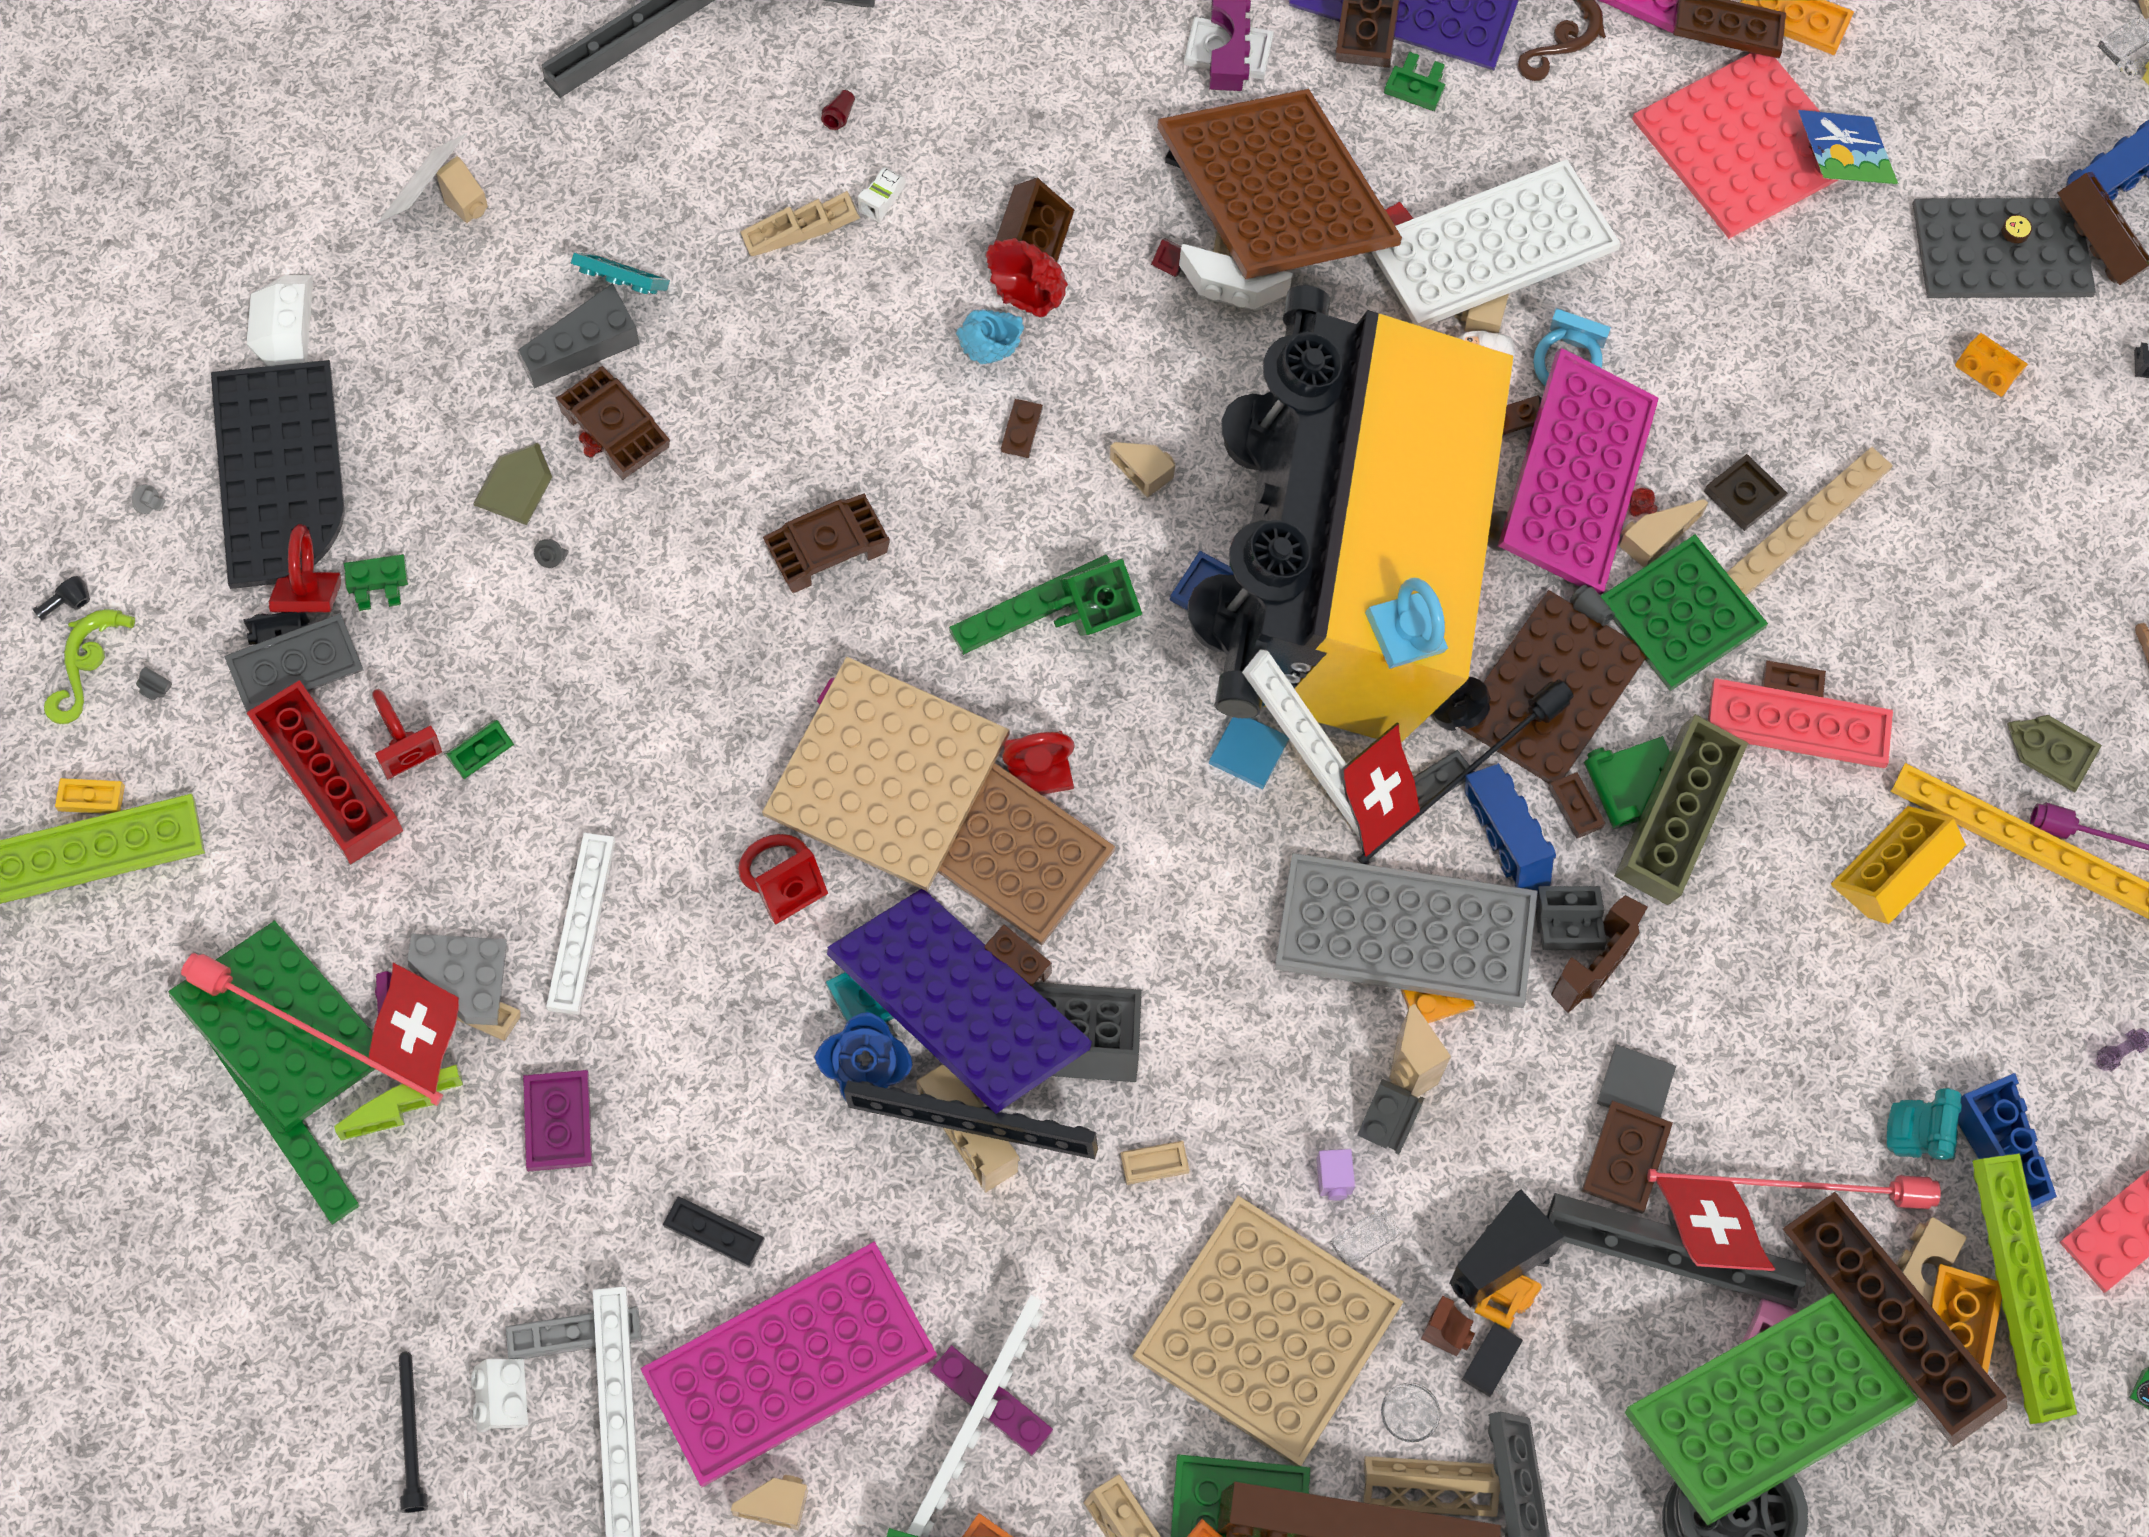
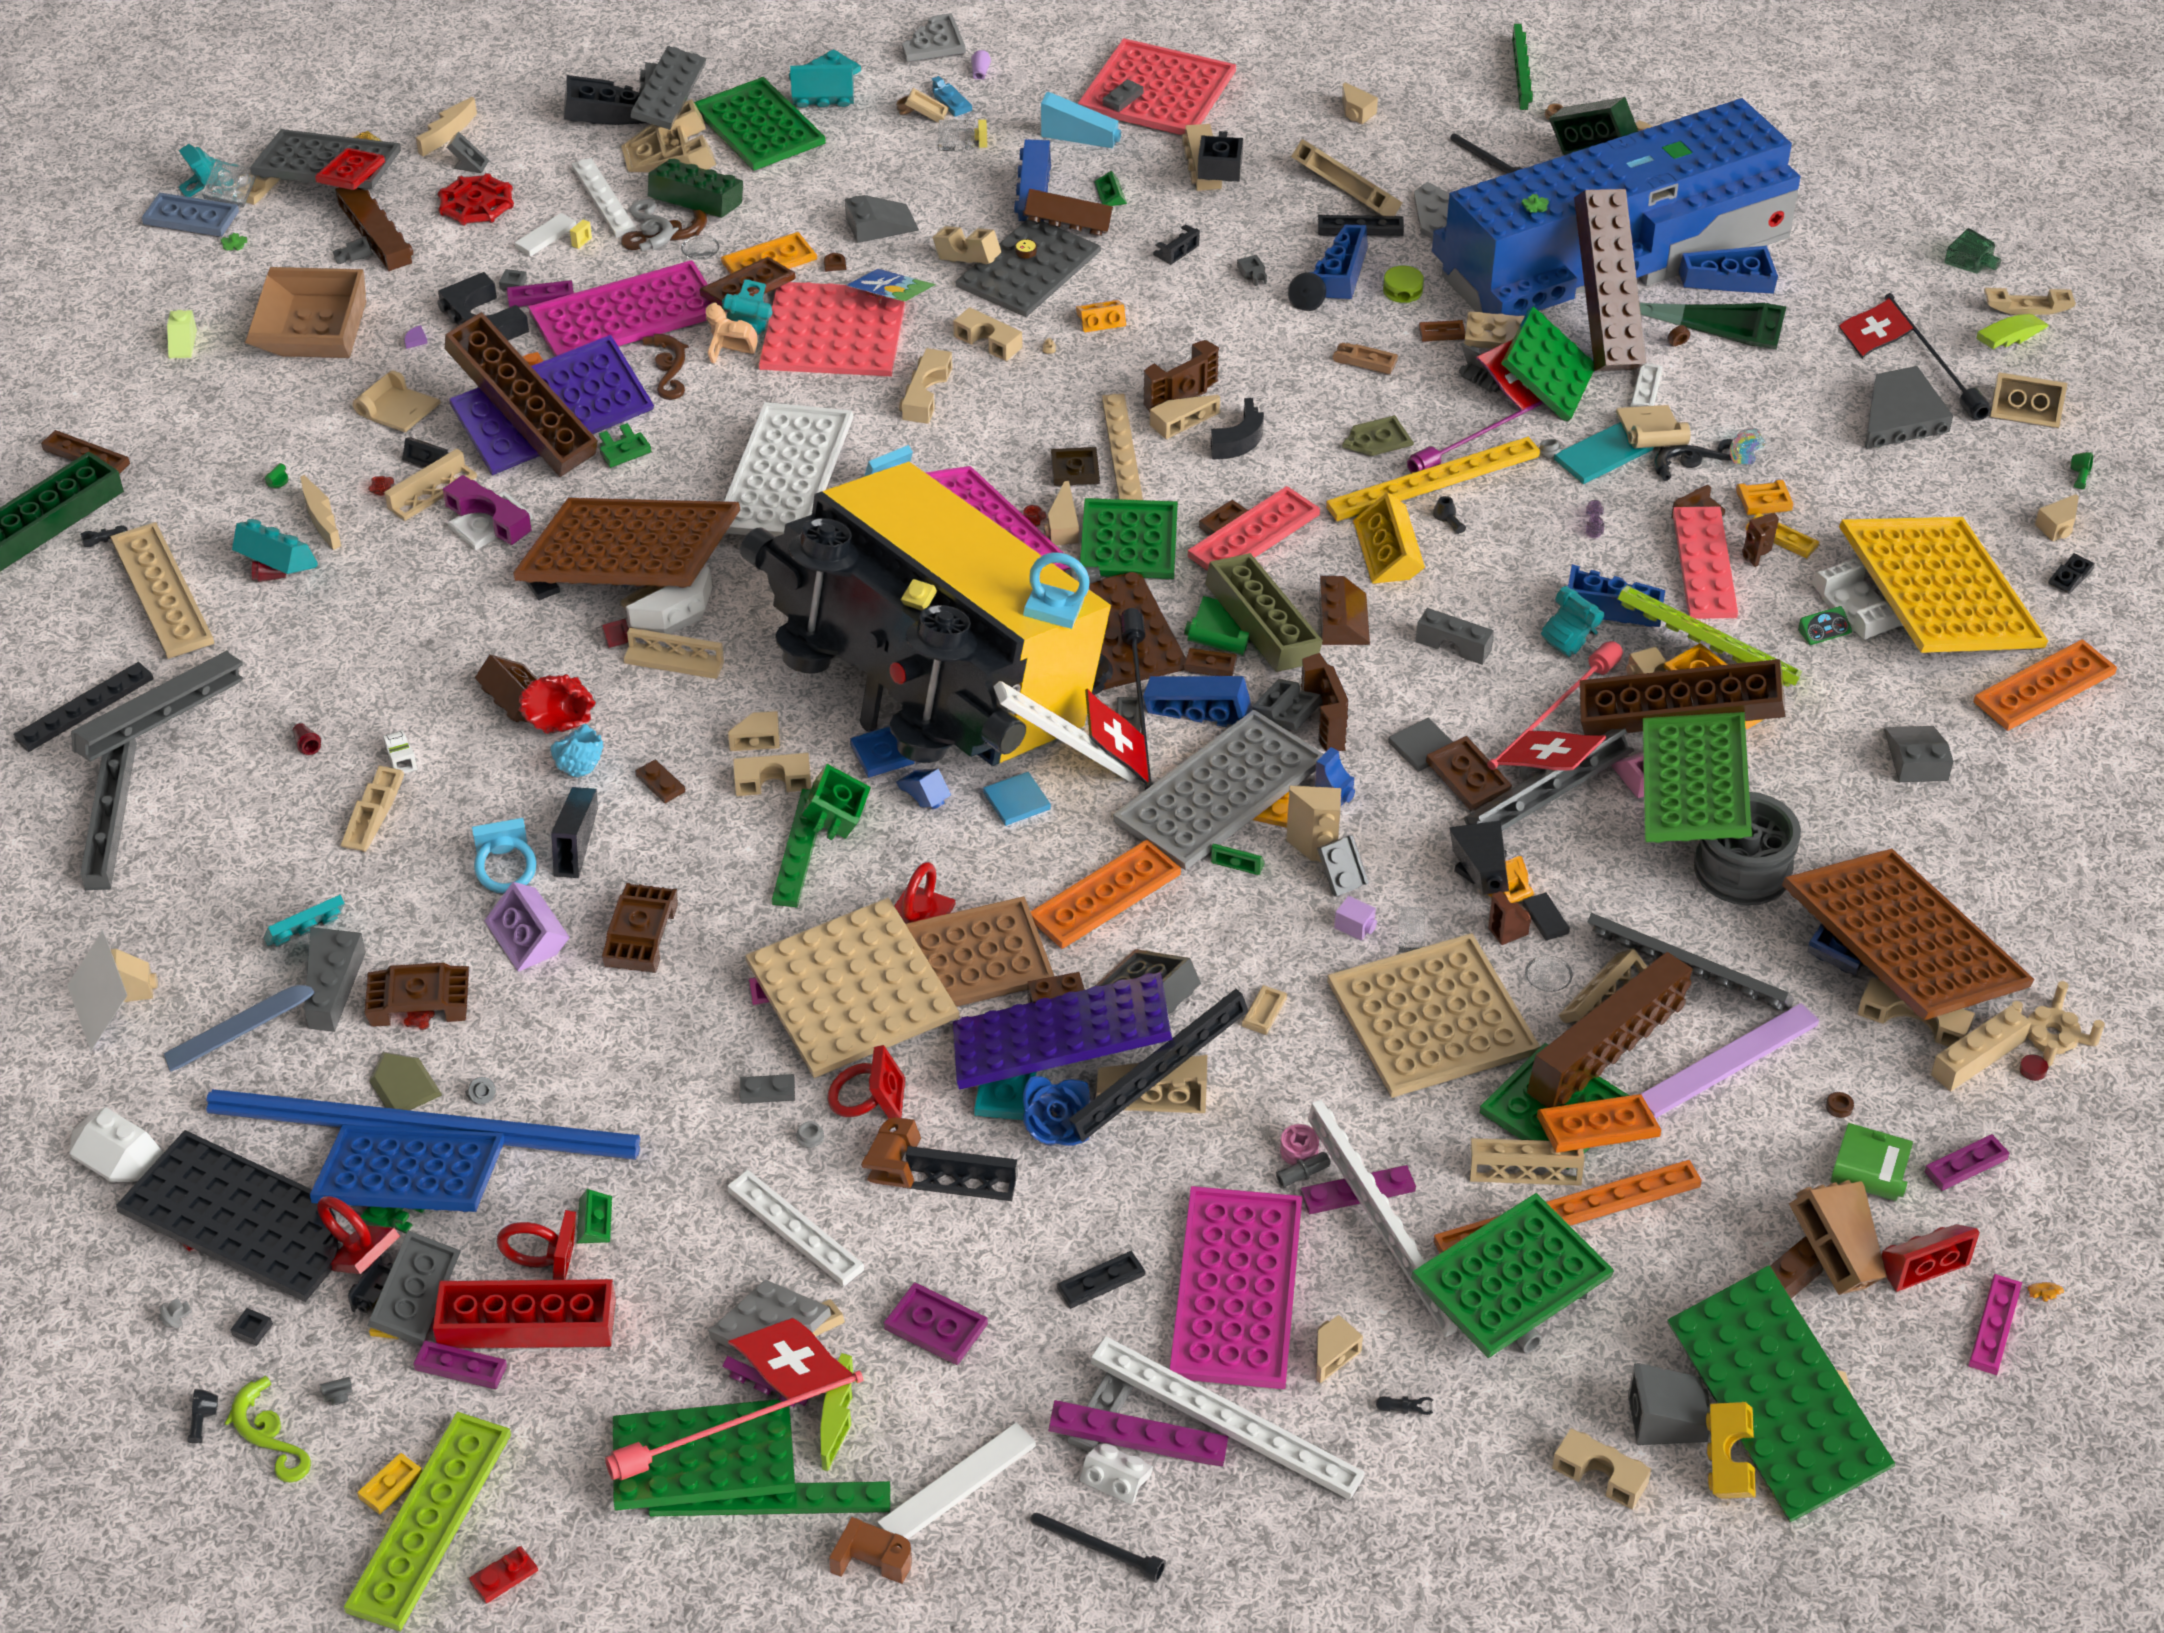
camera: 50 degrees left, 20 degrees down
none -> sand blue piece [164,985,314,1072]
none -> blue axle [206,1089,641,1160]
none -> black plate [230,1308,273,1346]
none -> blue plate [310,1125,504,1212]
none -> magenta plate [413,1340,507,1389]
none -> red plate [469,1546,538,1604]
none -> medium azure tile [472,818,536,894]
none -> lavender slope [484,882,570,971]
none -> black slope [551,787,598,878]
none -> tan fence [624,628,724,679]
none -> light nougat piece [706,303,758,363]
none -> teal piece [722,279,773,335]
none -> tan arch [733,753,811,796]
none -> dark grey plate [740,1074,795,1104]
none -> light grey plate [796,1121,824,1148]
none -> reddish brown tile [824,253,847,272]
none -> dark orange piece [829,1517,912,1584]
none -> dark grey slope [845,195,919,243]
none -> dark orange piece [861,1118,921,1188]
none -> white tile [877,1422,1036,1539]
none -> blue arch [896,768,951,809]
none -> tan arch [899,348,953,424]
none -> light yellow plate [901,579,937,610]
none -> black fence [906,1146,1018,1201]
none -> tan arch [932,226,1001,264]
none -> tan arch [953,307,1022,361]
none -> orange plate [1030,839,1181,949]
none -> tan rock [1042,338,1056,354]
none -> magenta plate [1048,1400,1228,1467]
none -> reddish brown plate [1143,340,1219,412]
none -> tan slope [1150,395,1220,439]
none -> black arch [1211,398,1264,460]
none -> green slope [1211,843,1265,875]
none -> dark grey axle [1276,1152,1331,1188]
none -> bright pink wheel [1280,1124,1319,1165]
none -> blue arch [1315,747,1355,806]
none -> reddish brown slope [1319,576,1370,645]
none -> dark grey arch [1416,608,1494,665]
none -> black bar [1433,496,1466,534]

